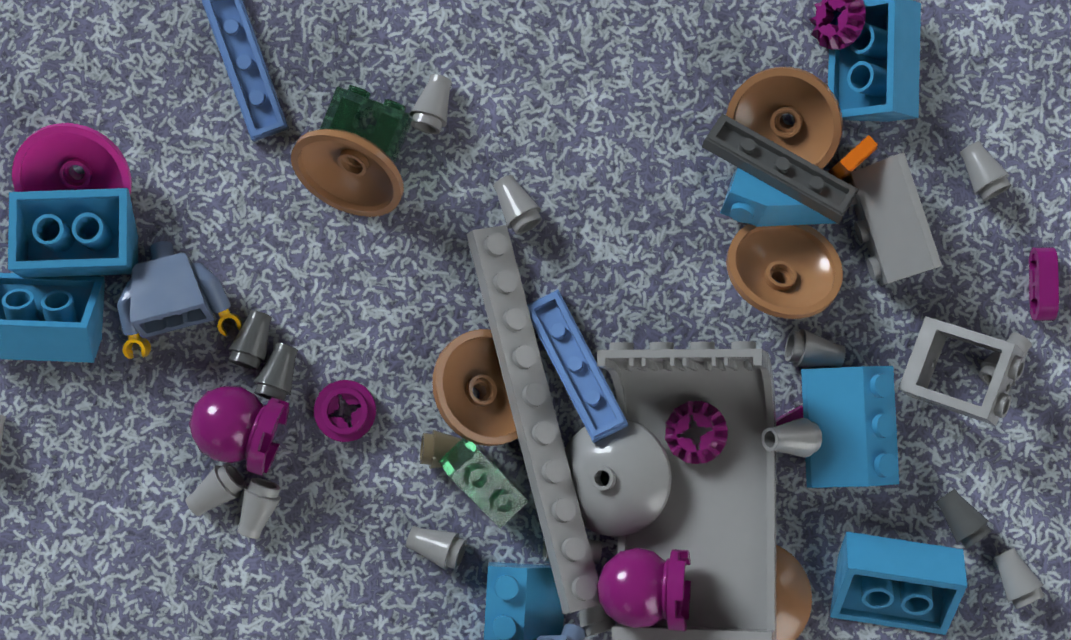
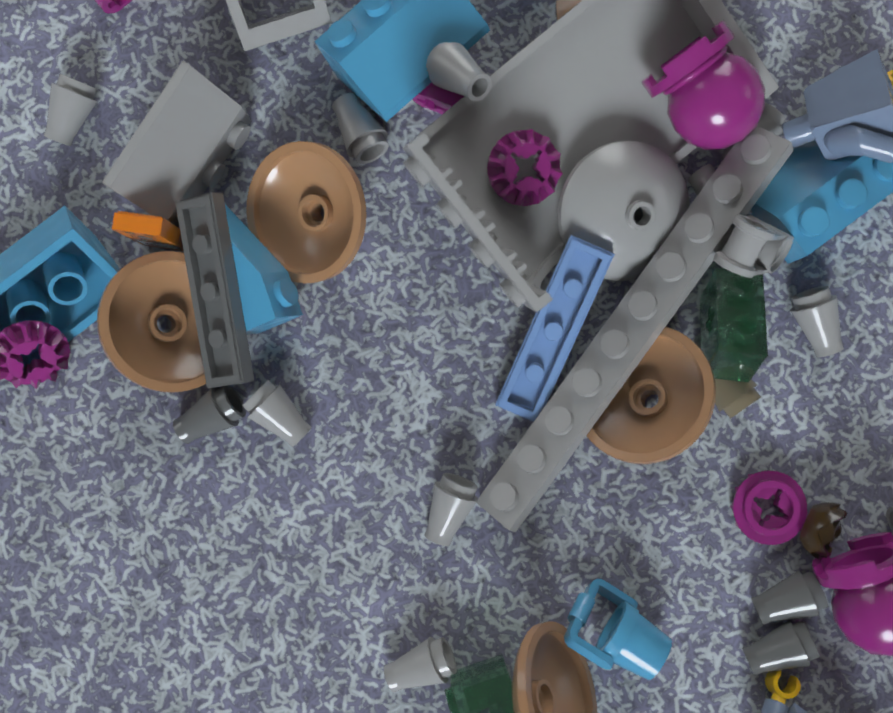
camera: 130 degrees left, 0 degrees up
none -> dark grey cone [173,385,246,444]
none -> light grey cone [242,380,312,447]
none -> dark azure piece [564,579,672,680]
none -> light grey piece [713,214,794,278]
none -> dark brown plate [799,502,848,559]

